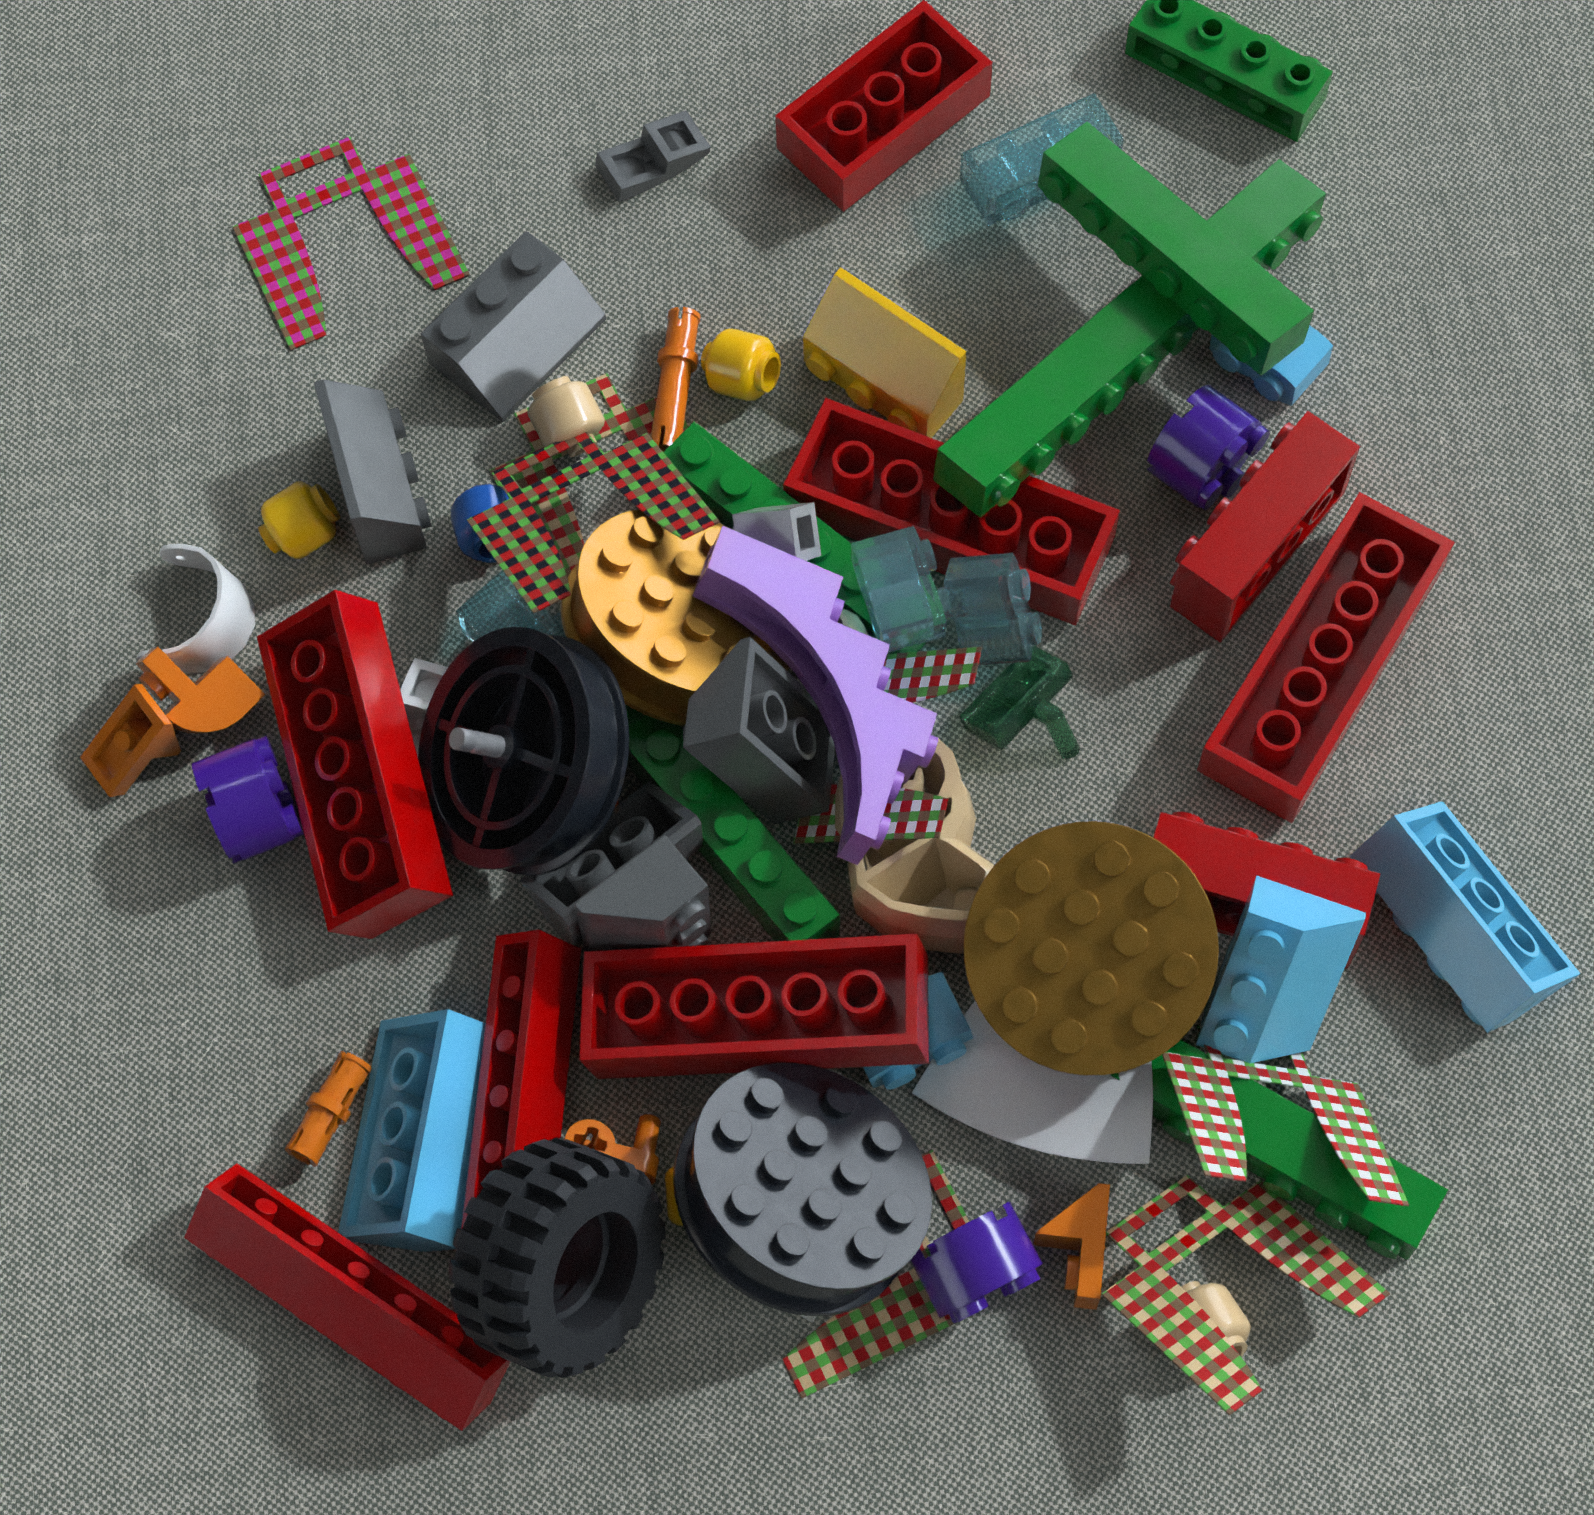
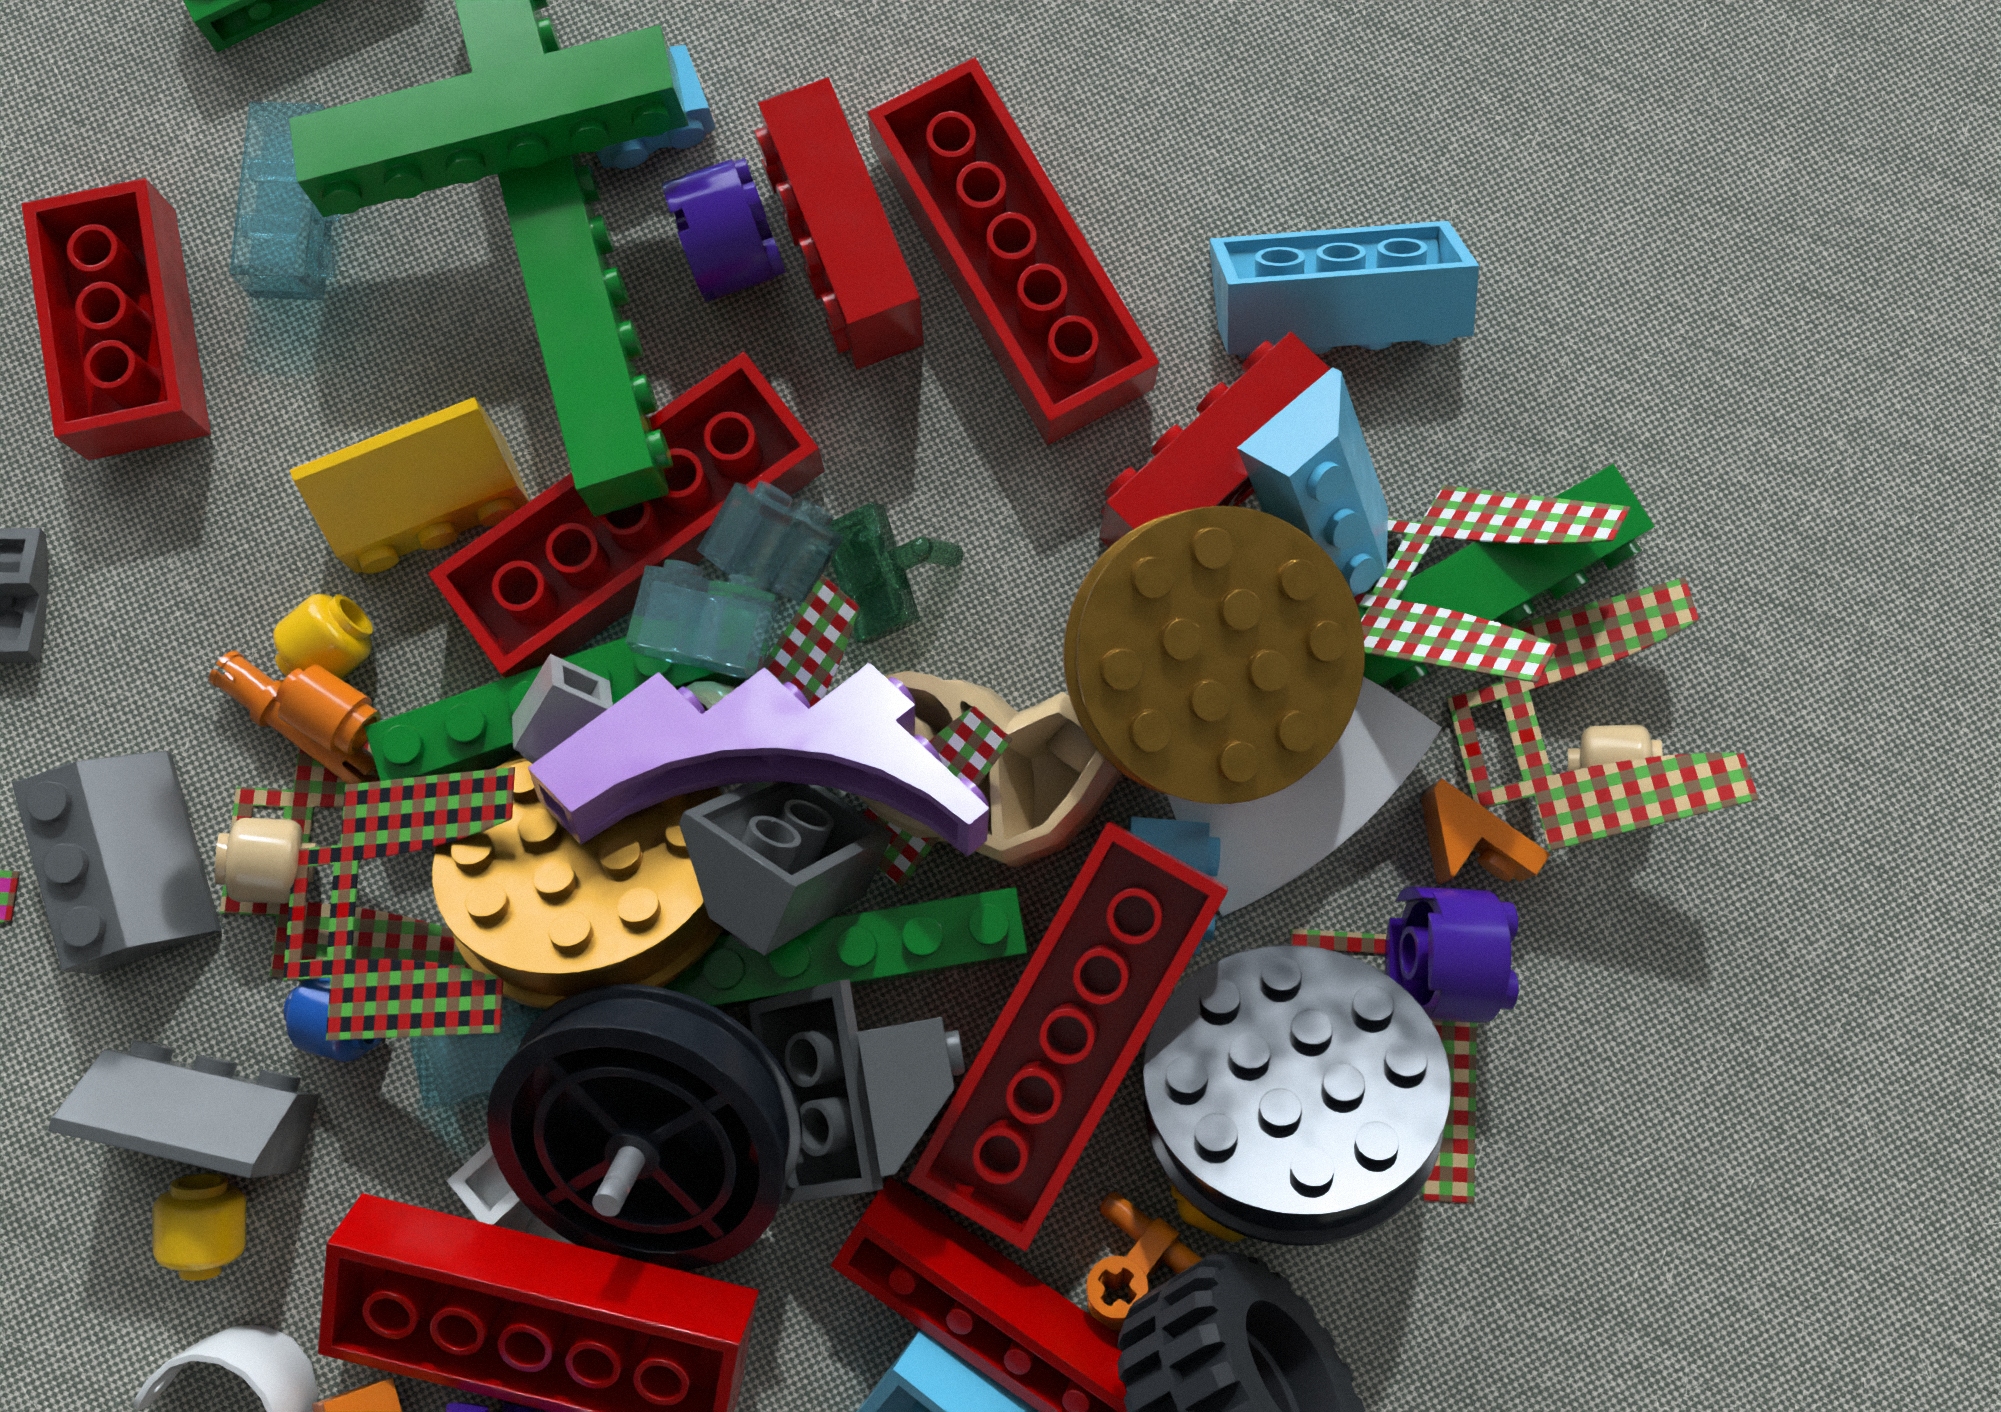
camera: 65 degrees left, 10 degrees up
none -> orange brick [276,664,381,755]

